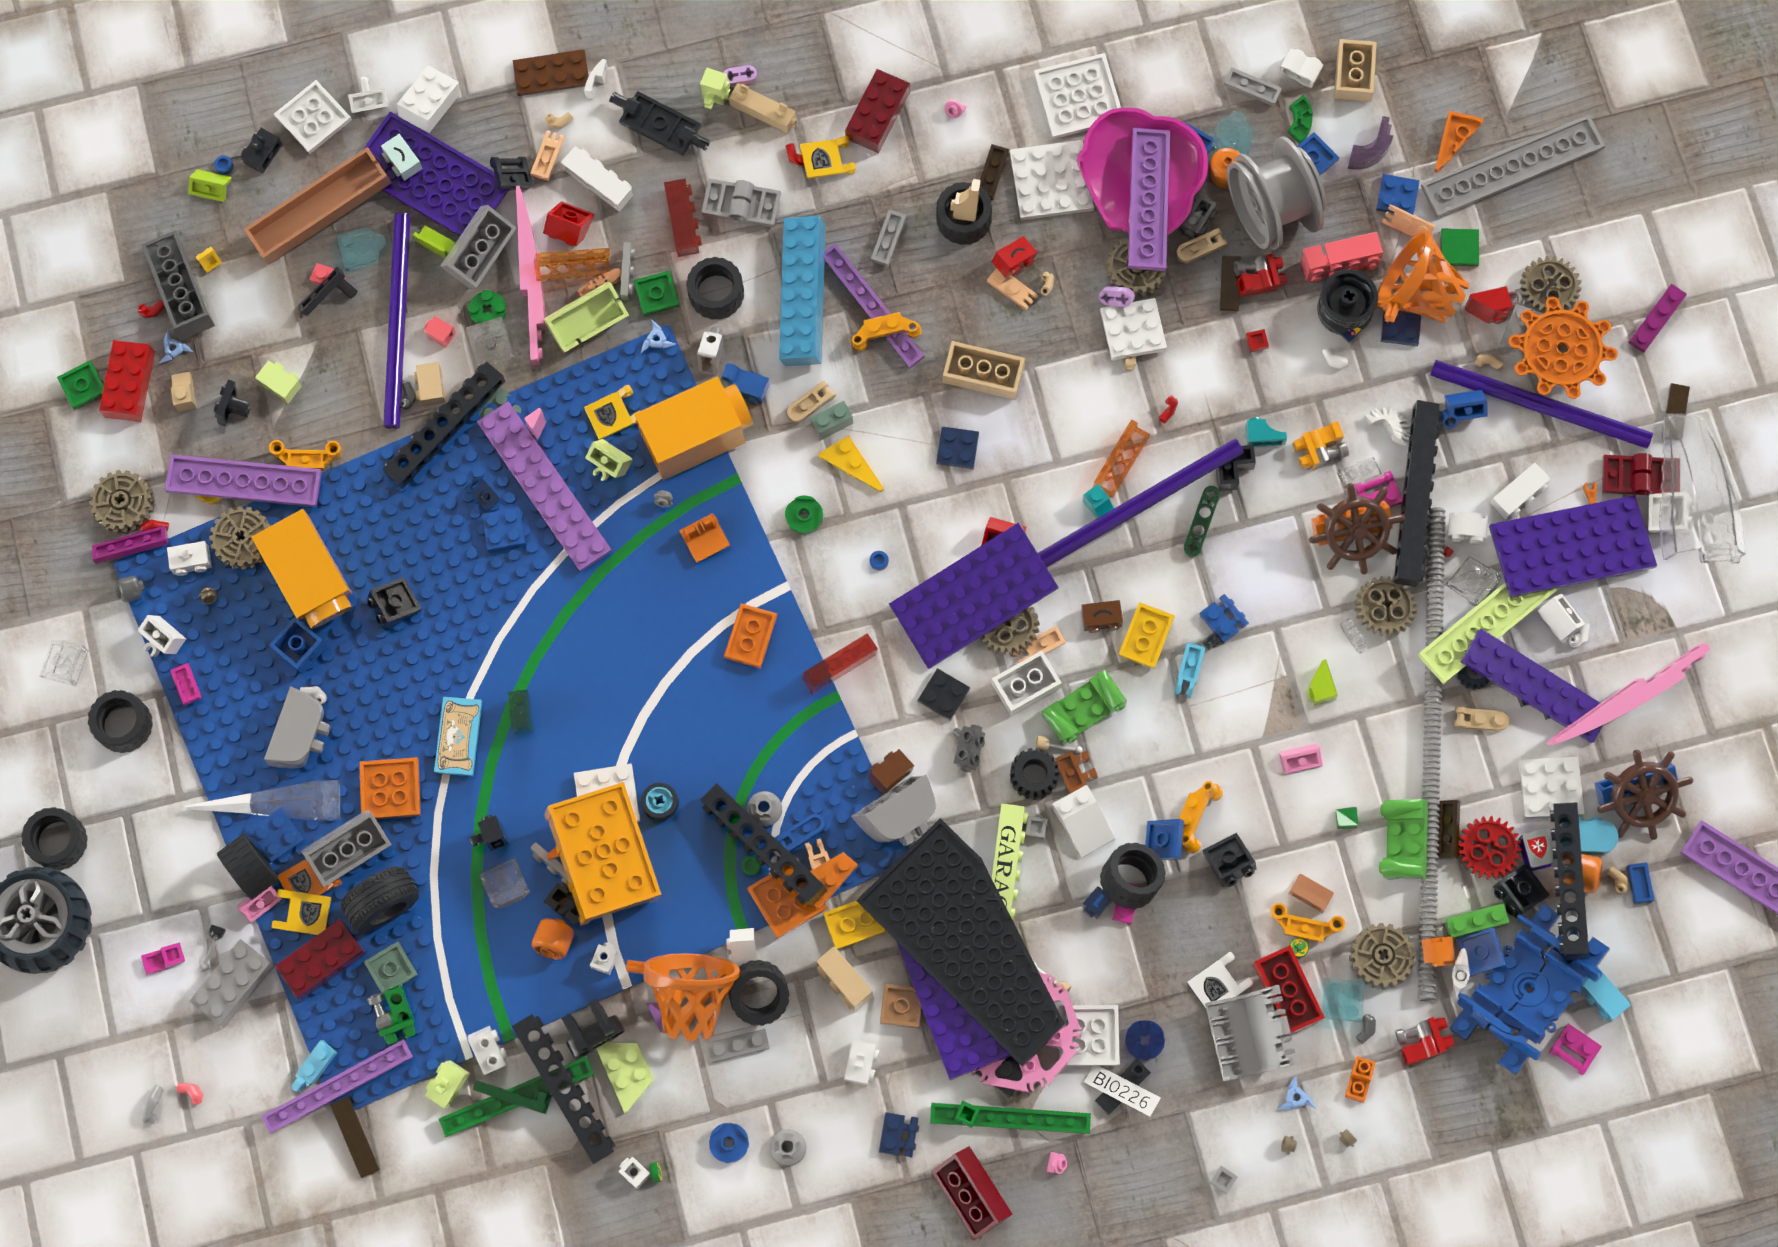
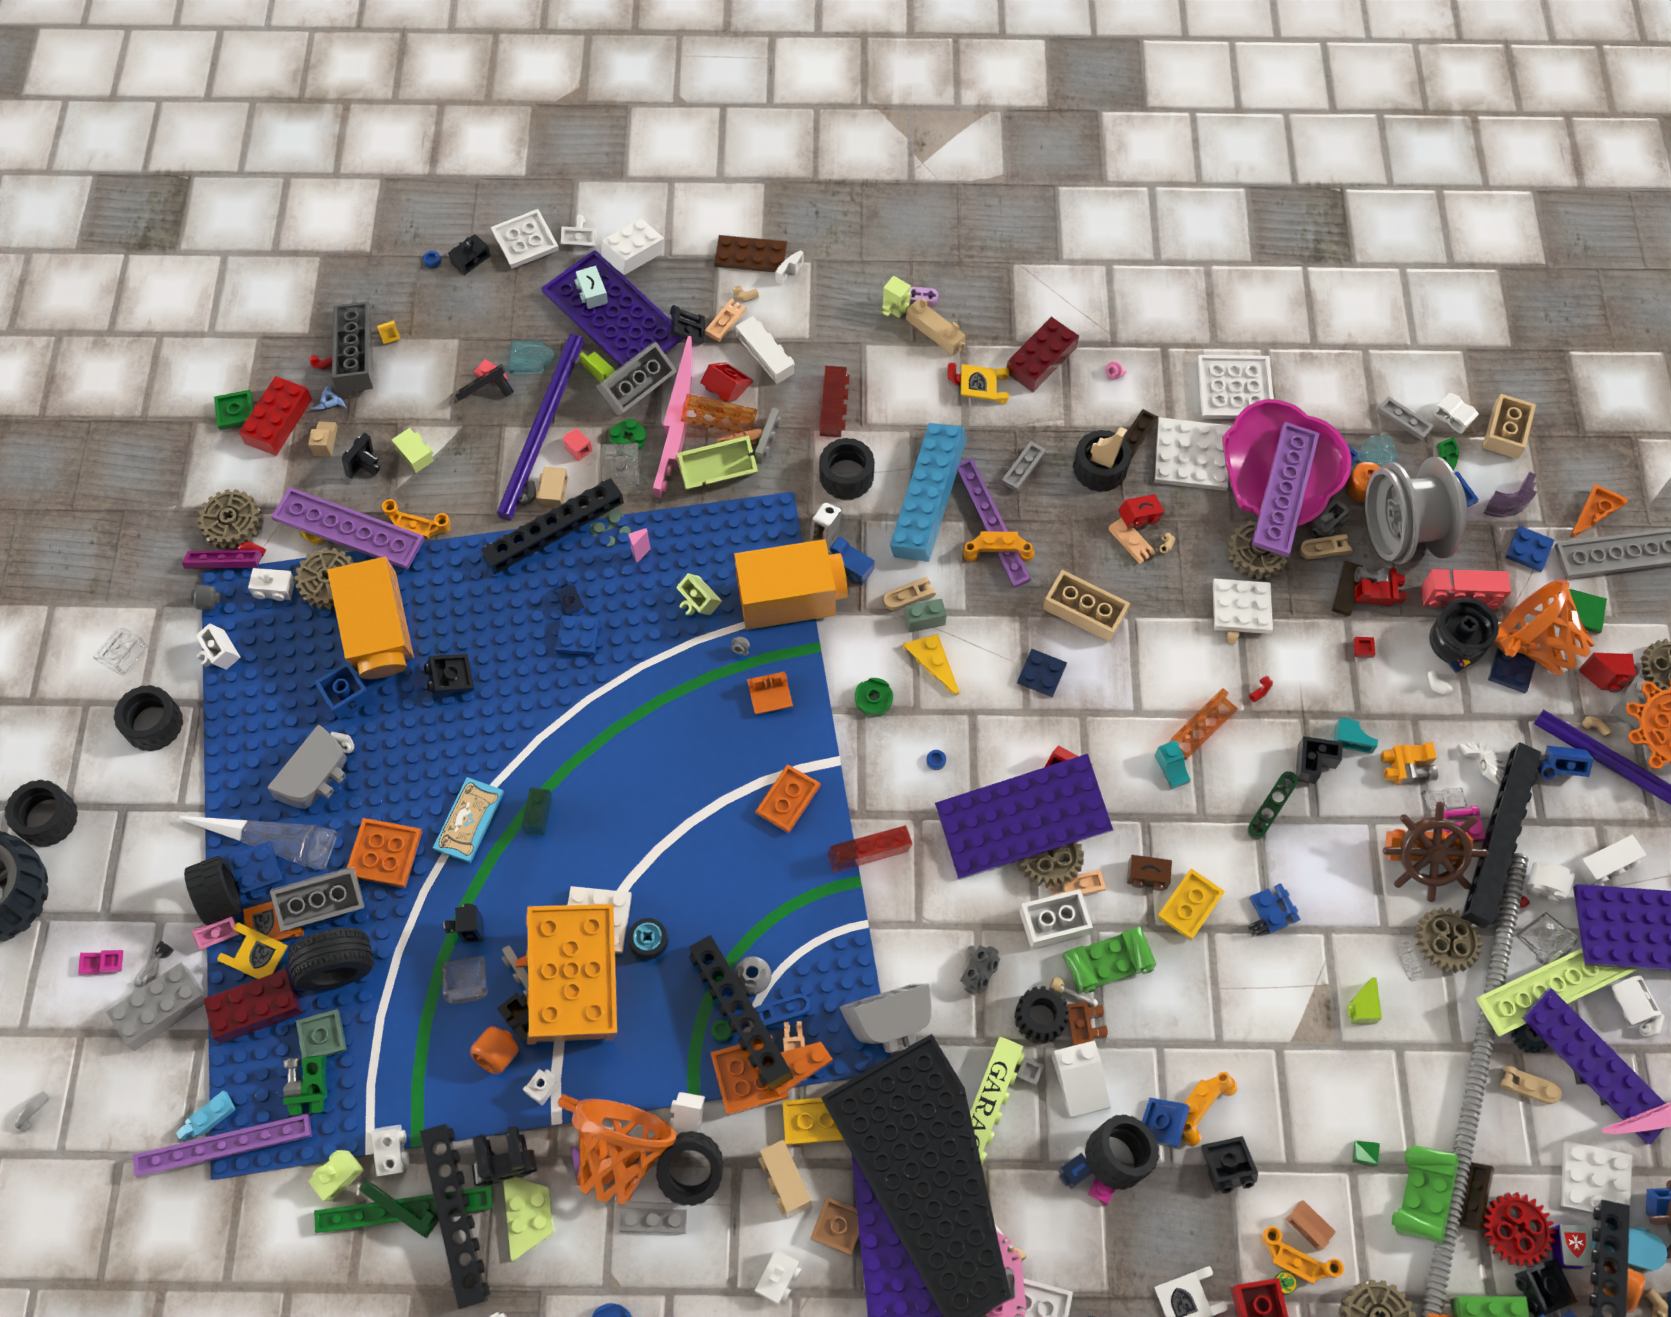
camera: 10 degrees right, 10 degrees down
dark pink plate [170,663,203,706] -> none
coral arm [177,1083,203,1105] -> none
lime panel [188,169,232,202] -> none
dark tan plate [199,587,217,604] -> none
nougat piece [244,147,392,265] -> none
dark brown tile [330,1096,380,1178] -> none
medium lavender plate [477,401,612,573] -> none
yellow flag [584,385,640,440] -> none
black plate [609,91,710,156] -> none
green plate [634,271,680,316] -> none
light blue piece [641,320,676,353] -> none
light grey plate [701,179,782,228] -> none
reddish brown brick [868,749,915,795] -> none
black plate [917,668,970,721] -> none
dark purple axle [1038,438,1244,567] -> none
lavender beam [1099,286,1135,307] -> none
medium azure hinge [1175,642,1206,699] -> none
bright pink slope [1279,744,1323,774] -> none
light nougat hinge [1382,205,1436,237] -> none

